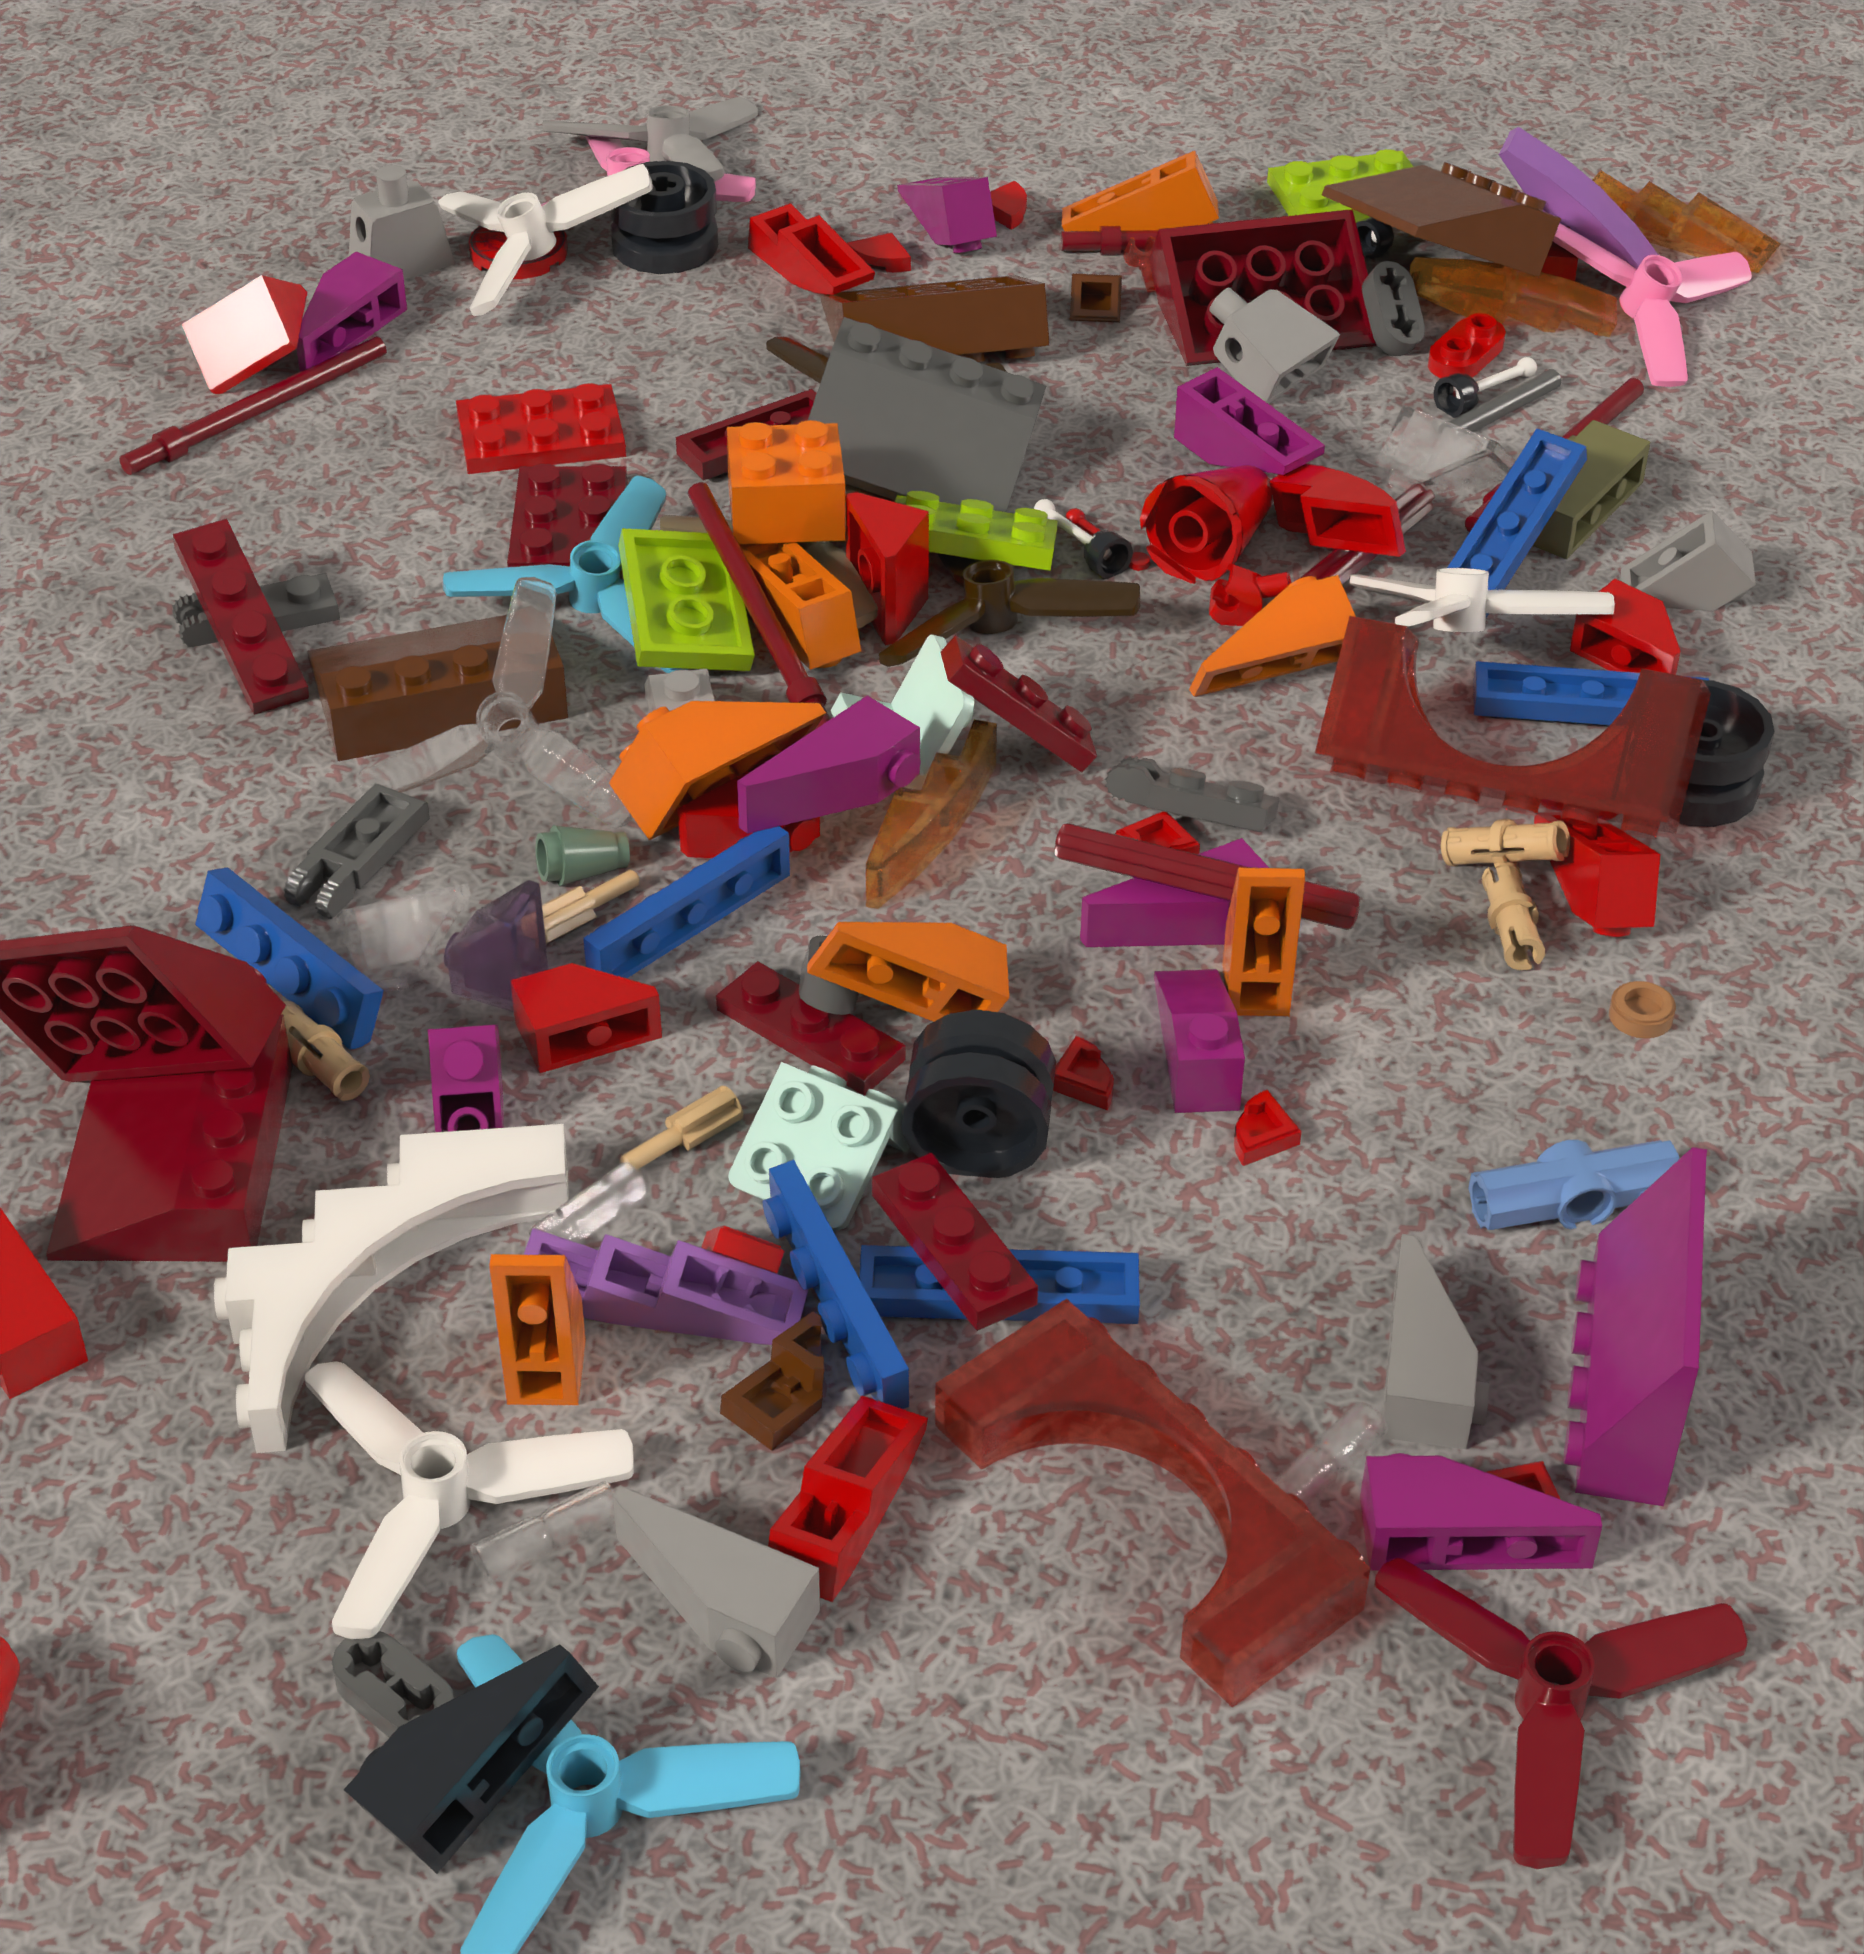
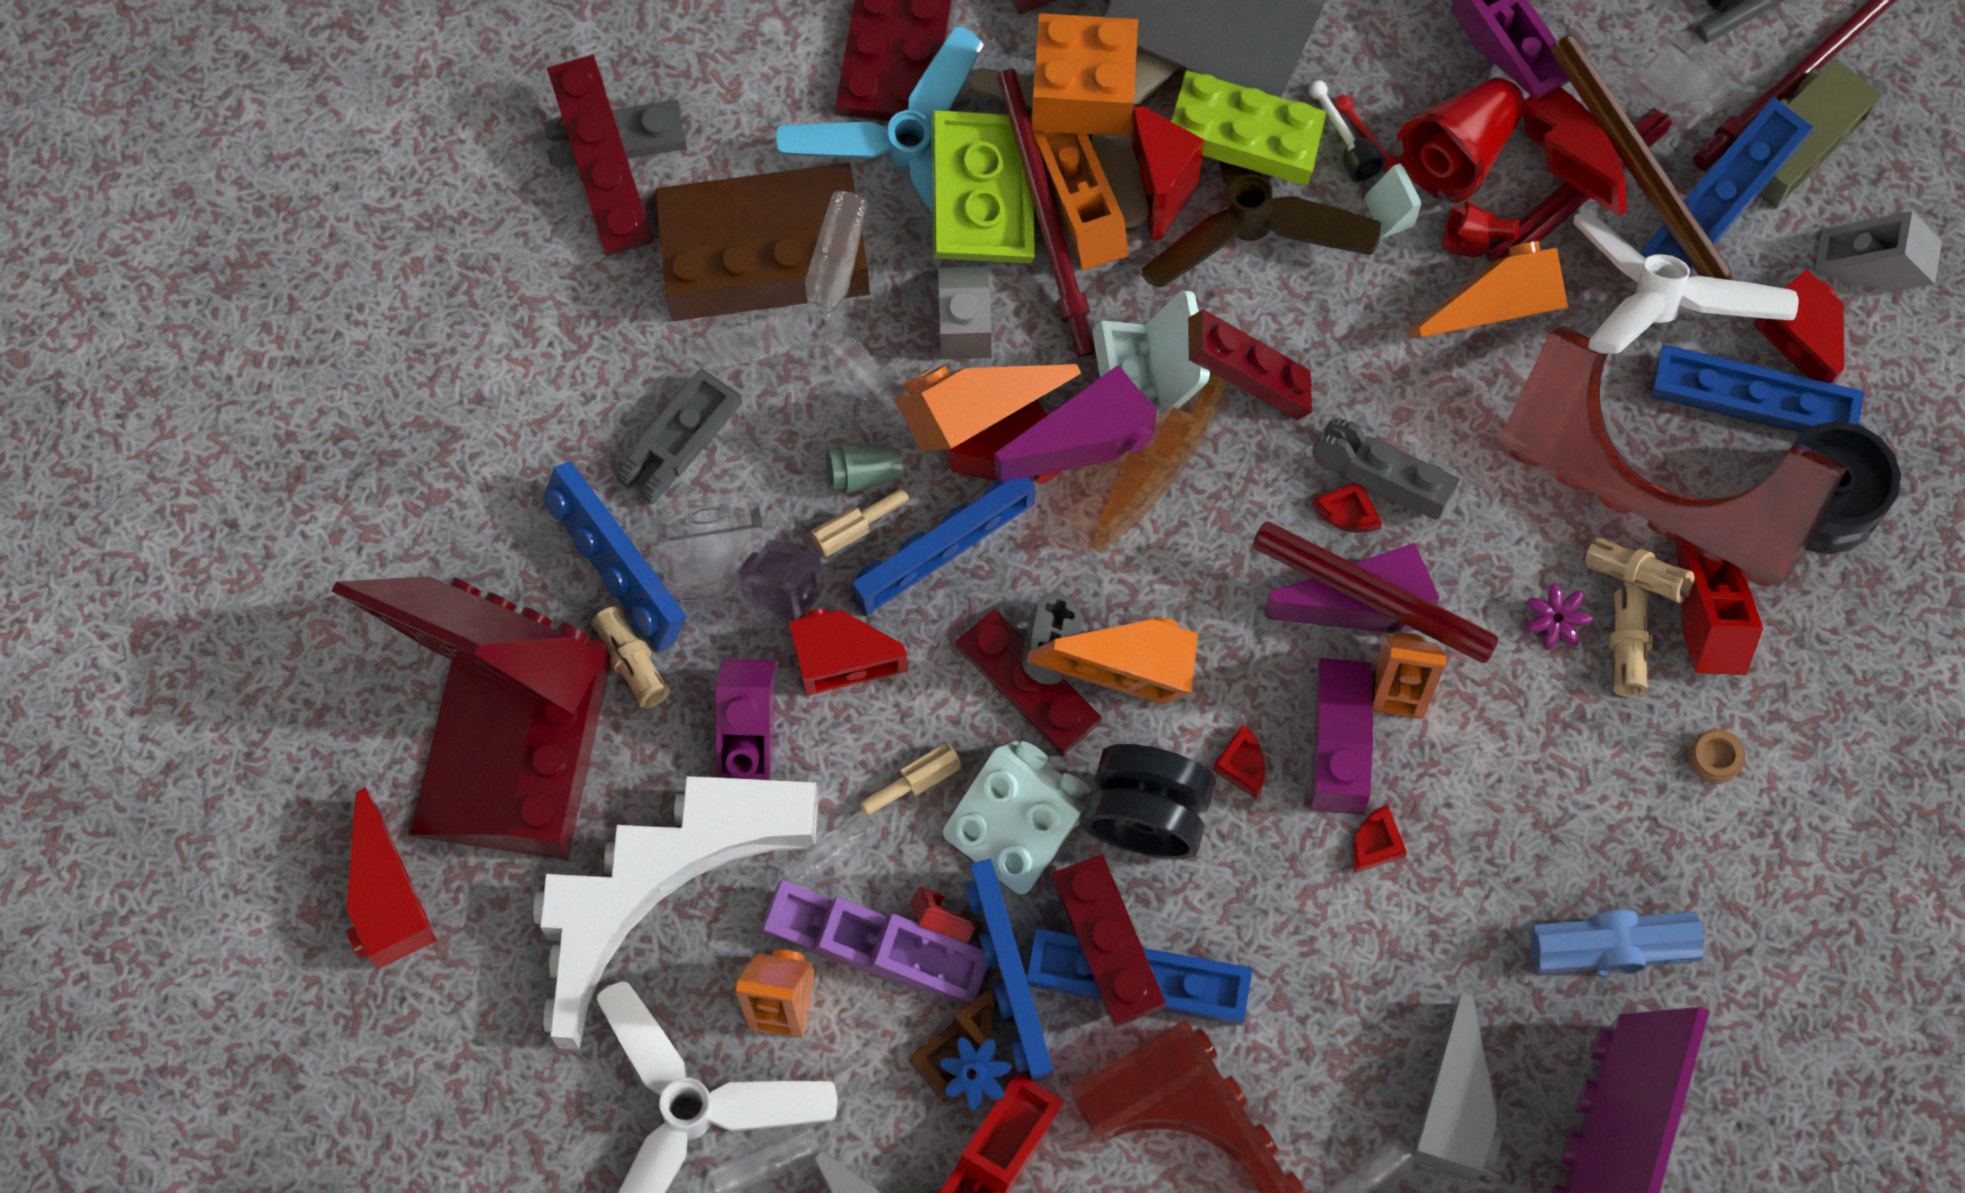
camera: 10 degrees right, 25 degrees up
none -> blue plant [940,1037,1012,1110]
none -> light aqua slope [1364,163,1421,237]
none -> magenta plant [1524,583,1593,650]
none -> reddish brown axle [1551,34,1732,280]

